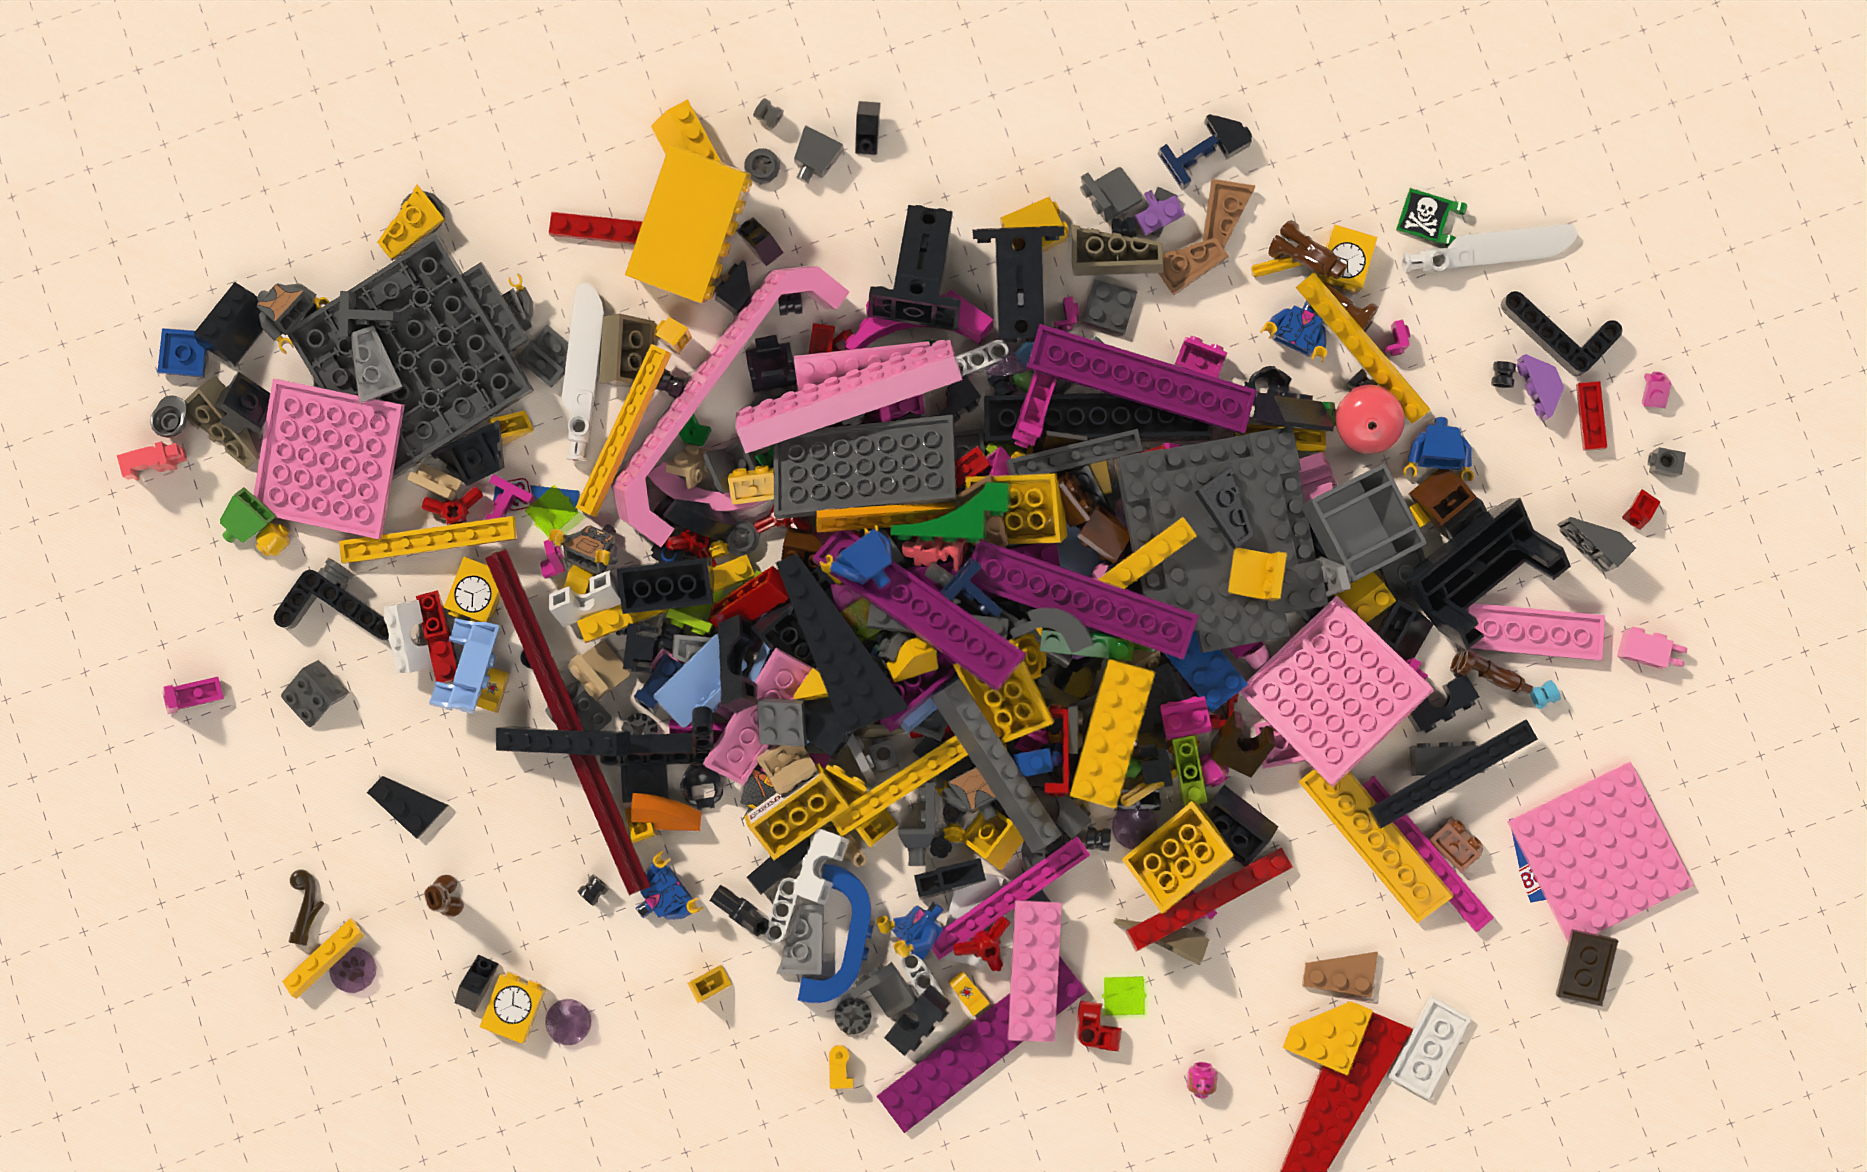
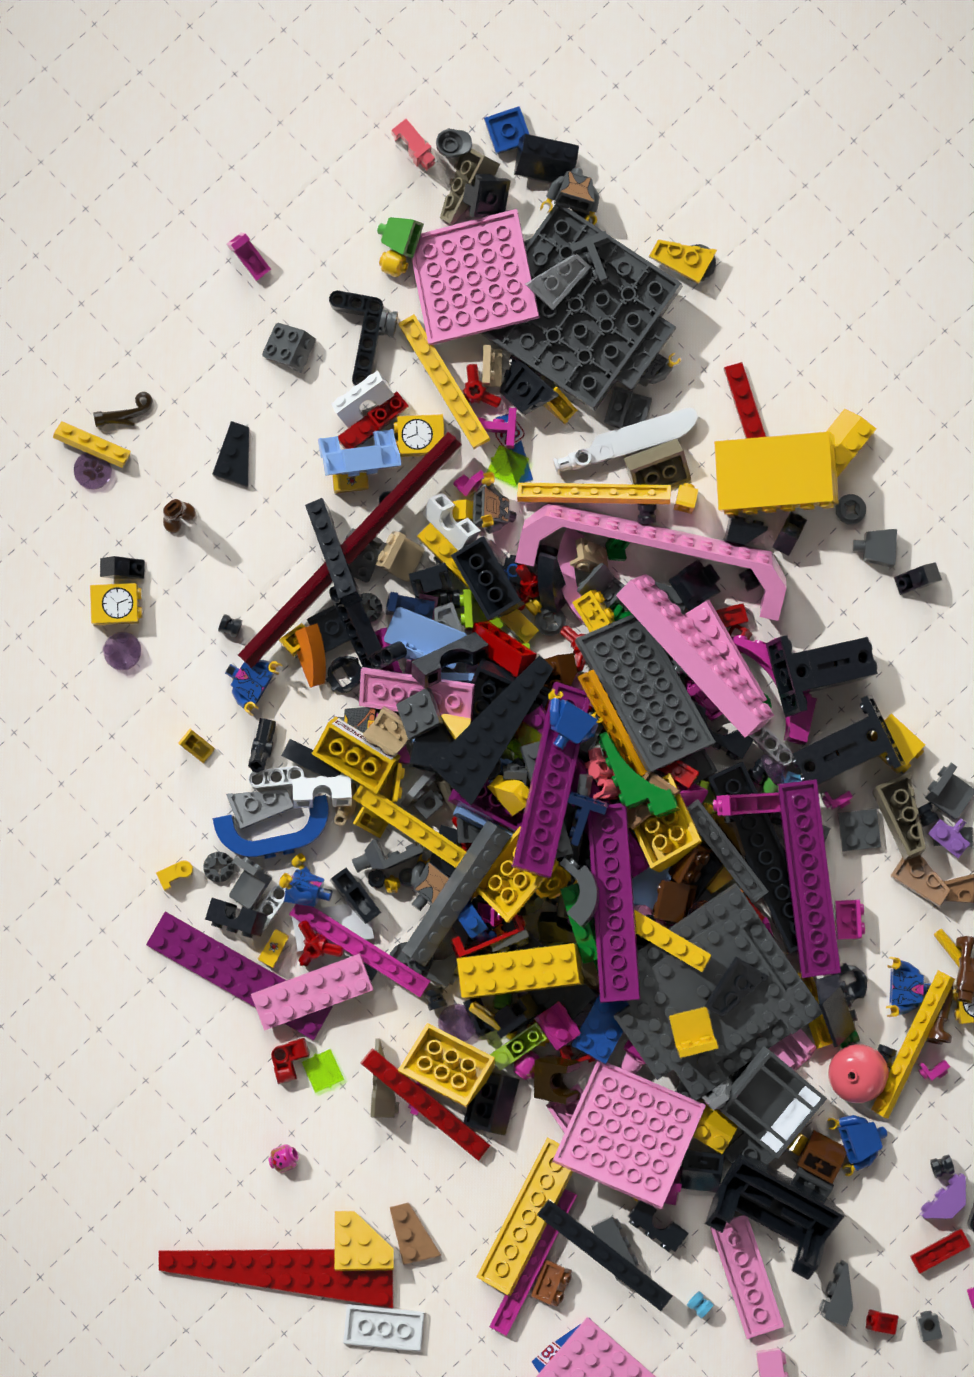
camera: 65 degrees right, 0 degrees up
dark grey wheel [753,98,784,129] -> none
yellow slope [962,809,1024,871] -> none
reddish brown piece [1450,648,1532,694] -> none

